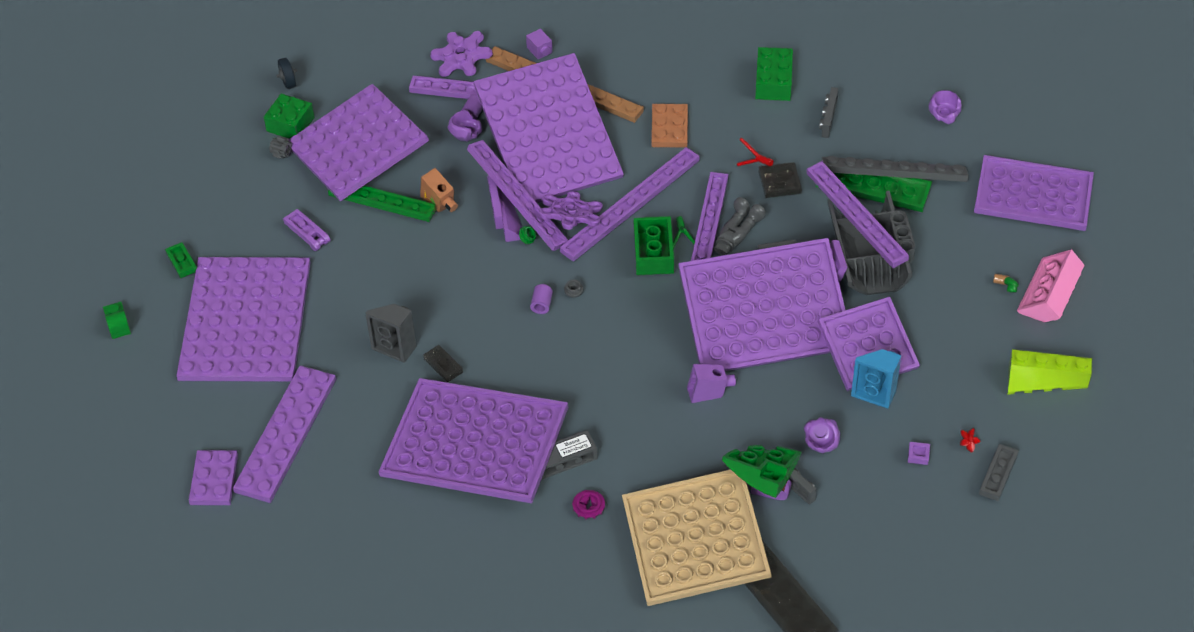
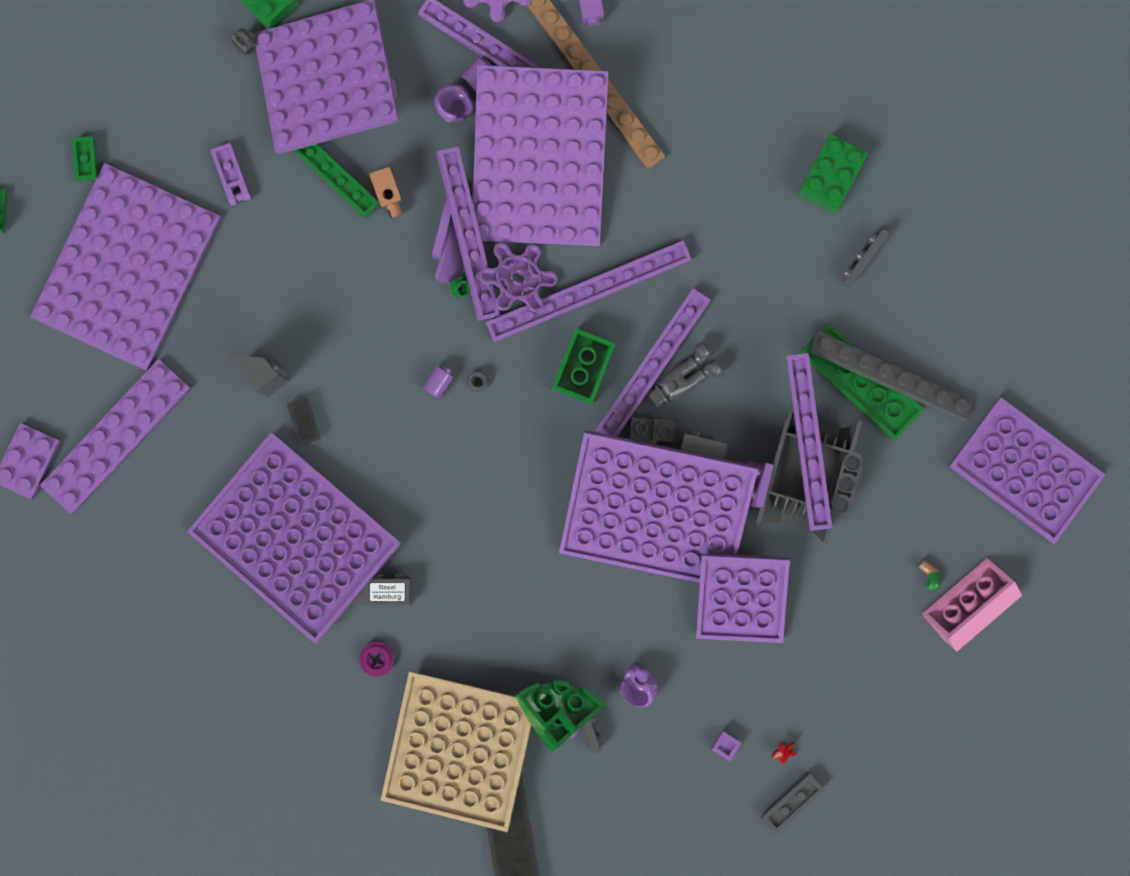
camera: 20 degrees right, 35 degrees up
nougat plate [652,104,688,148] -> none
green plant [673,216,695,250] -> none
medium lavender torso [687,364,736,403] -> none
red plant [737,138,774,166] -> none
clear smoke plate [758,162,802,198] -> none
dark azure slope [851,349,902,409] -> none
medium lavender hair [928,90,962,124] -> none
lime wedge [1007,349,1092,395] -> none

